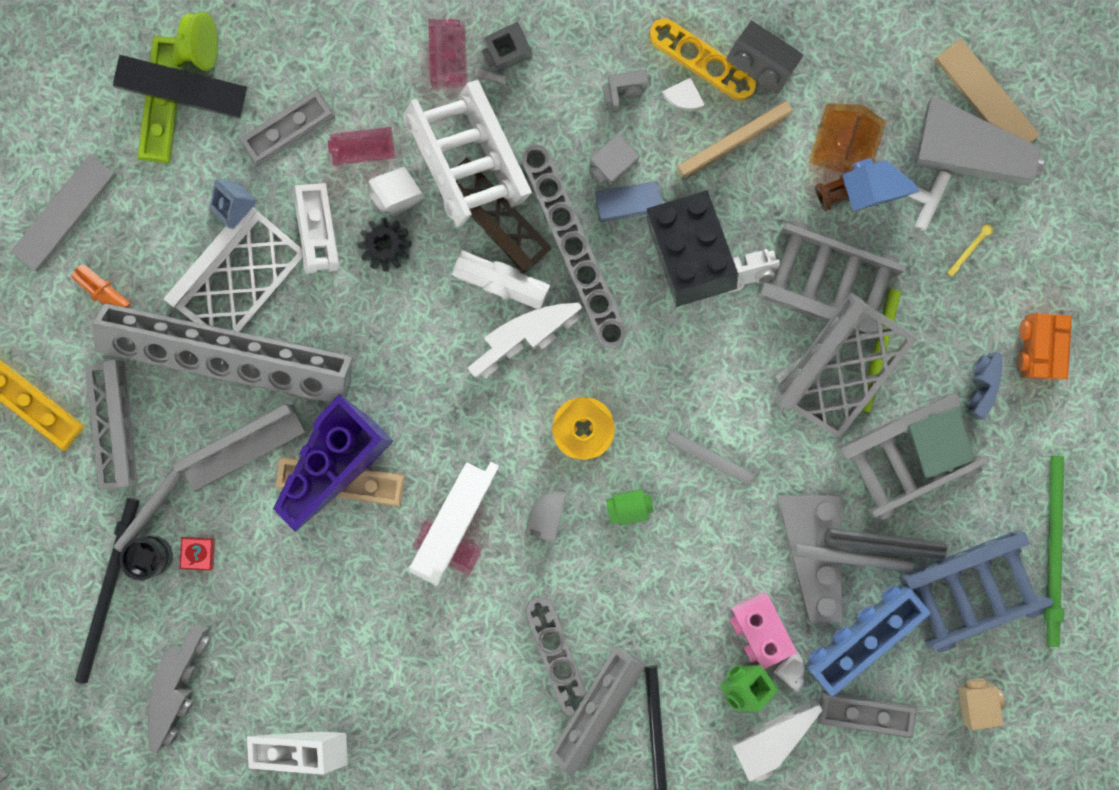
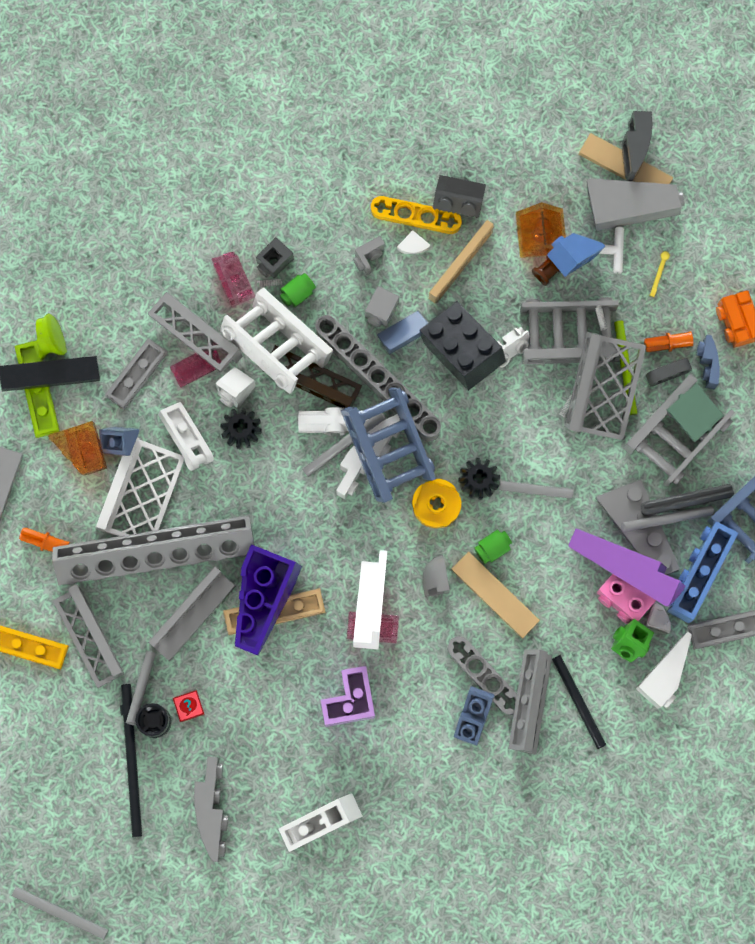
camera: 30 degrees left, 10 degrees down
none -> clear orange wing [48,421,107,476]
none -> light grey fence [148,292,243,373]
none -> bright green brick [279,273,316,308]
none -> light grey bar [303,413,386,477]
none -> lavender brick [321,666,375,727]
none -> sand blue fence [341,388,436,503]
none -> tan tile [451,551,540,639]
none -> sand blue slope [454,686,495,746]
none -> black gear [458,458,500,500]
none -> medium lavender wedge [569,528,685,606]
none -> white leg [595,305,607,331]
none -> dark grey slope [621,111,653,181]
none -> orange axle [644,331,693,352]
none -> dark grey beam [645,358,692,387]

